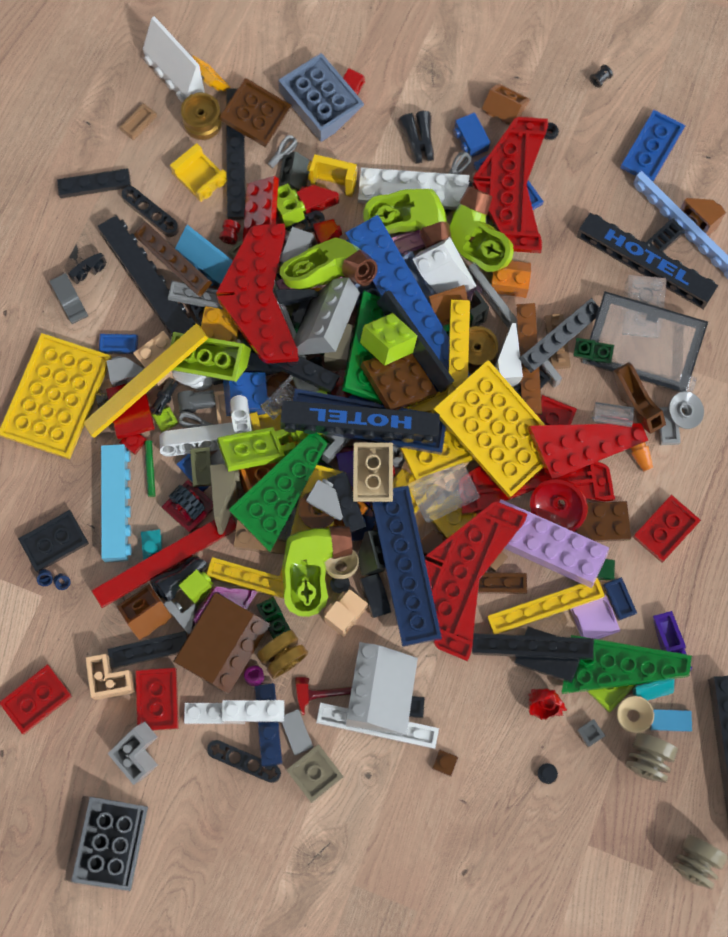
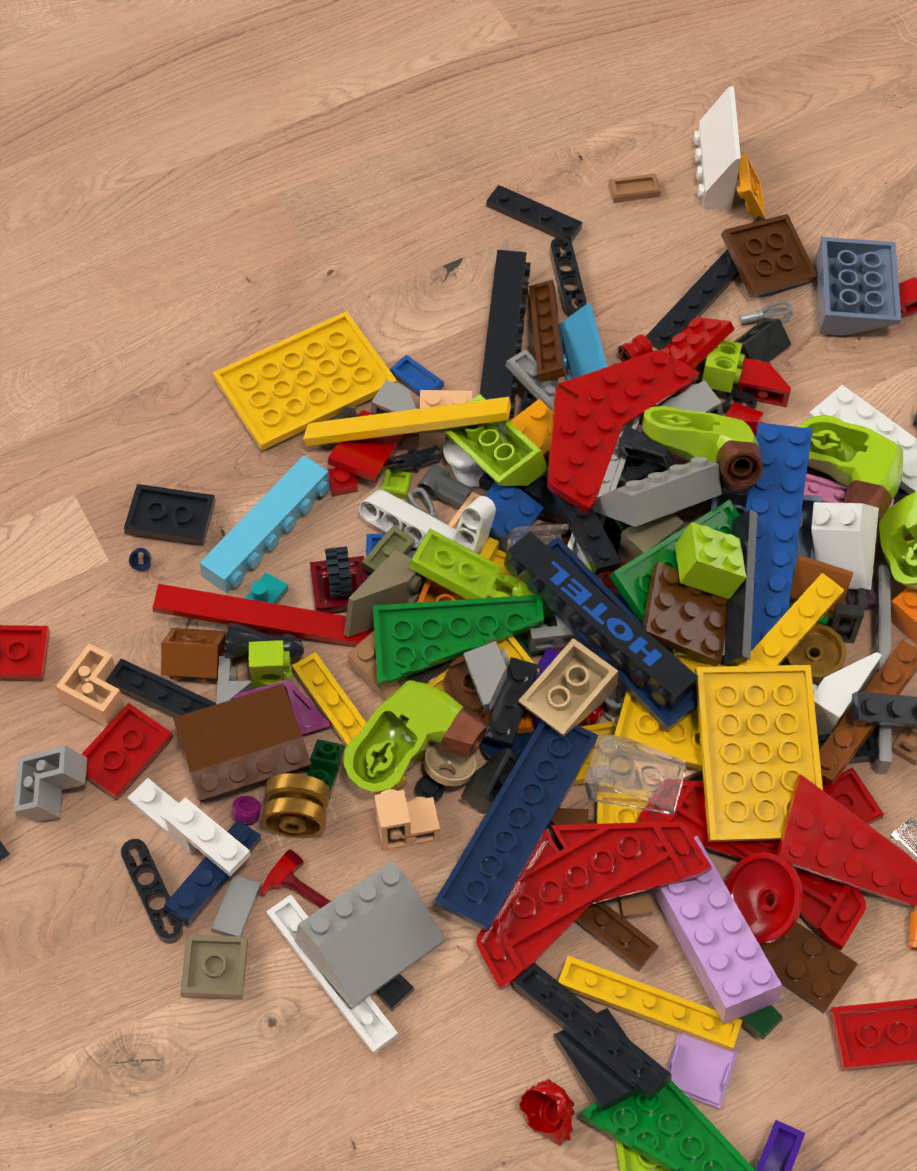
camera: 40 degrees right, 15 degrees down
dark blue hinge [37,569,53,587] -> none
dark grey piece [50,273,88,324] -> none
black slope [68,253,107,285] -> none
green bar [145,440,156,497] -> none
yellow panel [170,143,227,202] -> none
pearl gold wheel [181,93,222,140] -> none
yellow panel [307,154,357,197] -> none
black slope [360,573,392,618] -> none
reddish brown plate [432,749,458,777] -> none
dark blue tile [603,577,637,621] -> none

